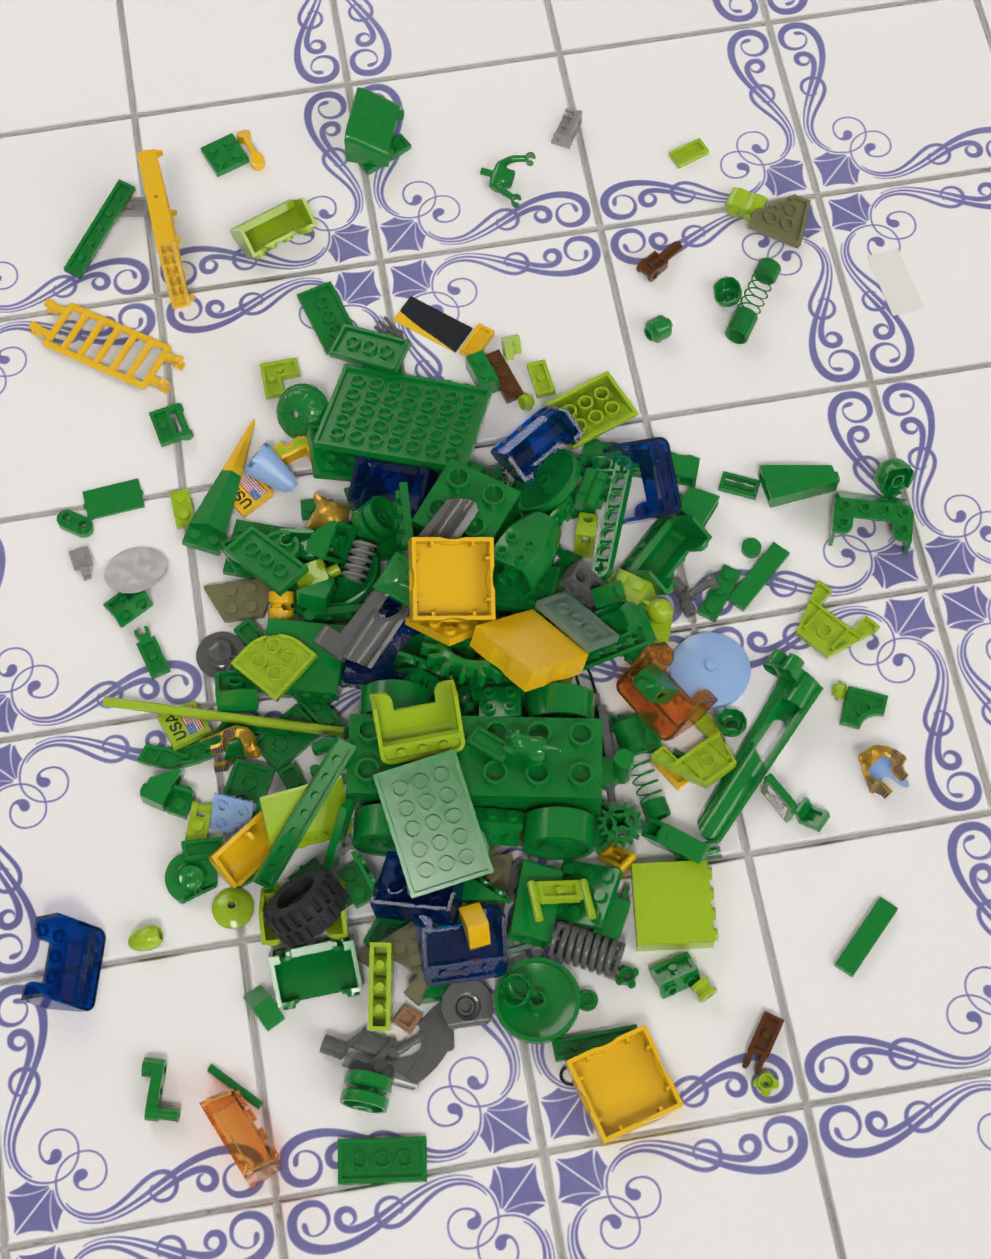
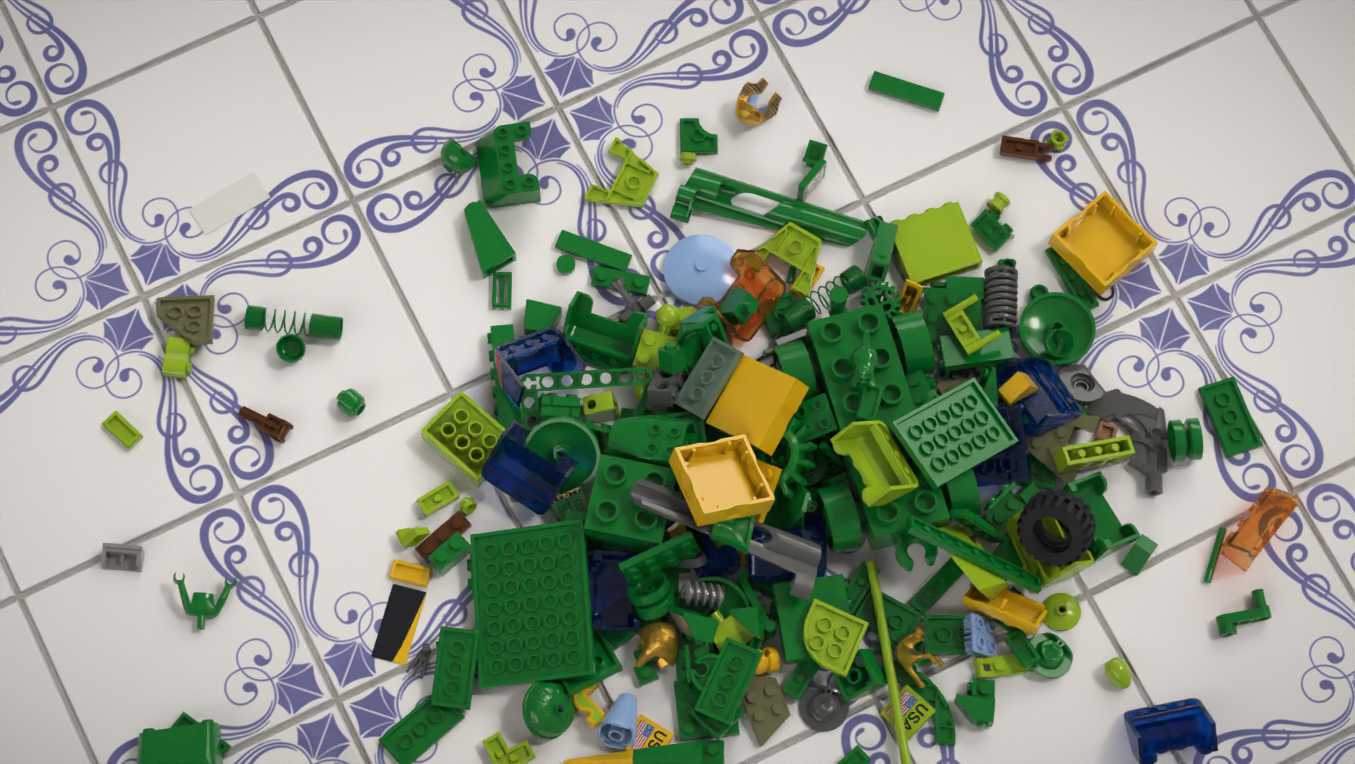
camera: 110 degrees left, 5 degrees up
green hair [715,708,747,738] -> none
none -> green tile [1017,482,1040,504]

